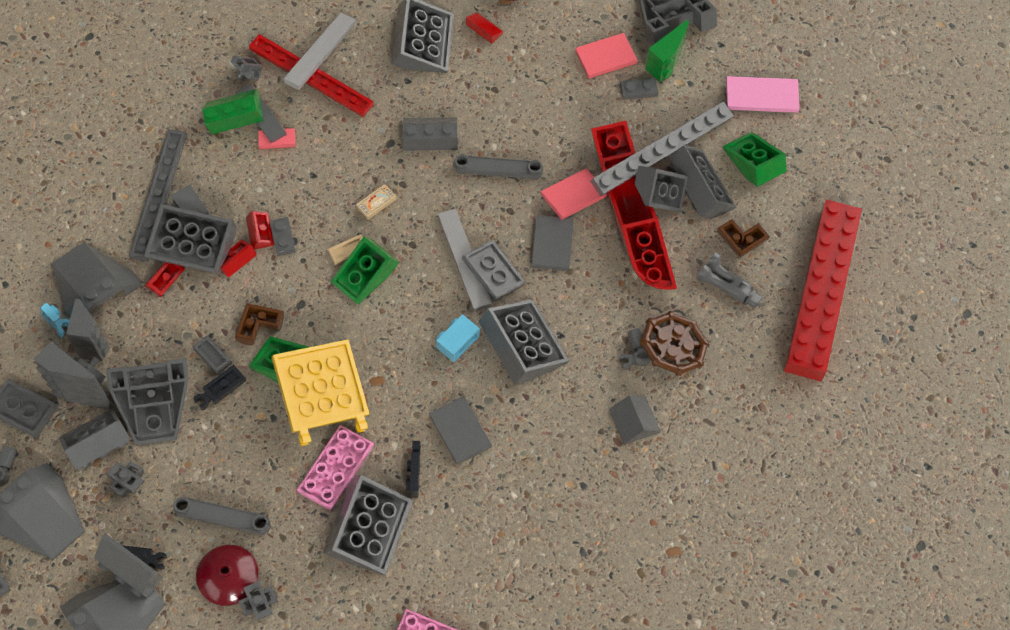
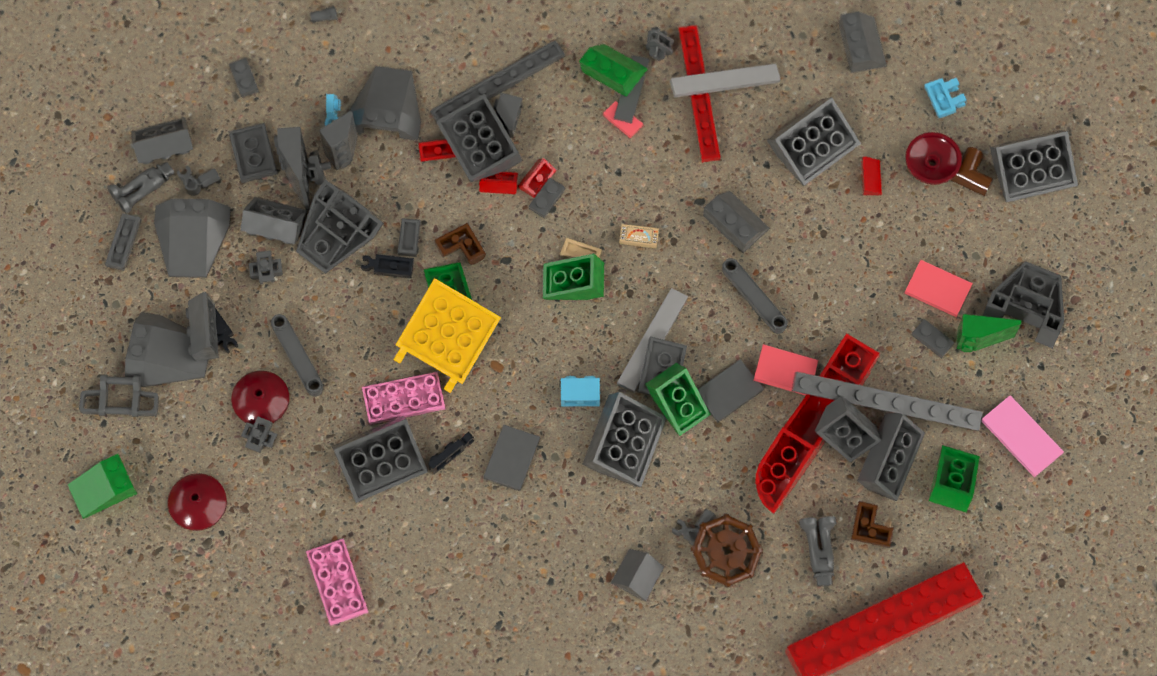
camera: 50 degrees right, 5 degrees up
none -> green slope [645,363,711,436]

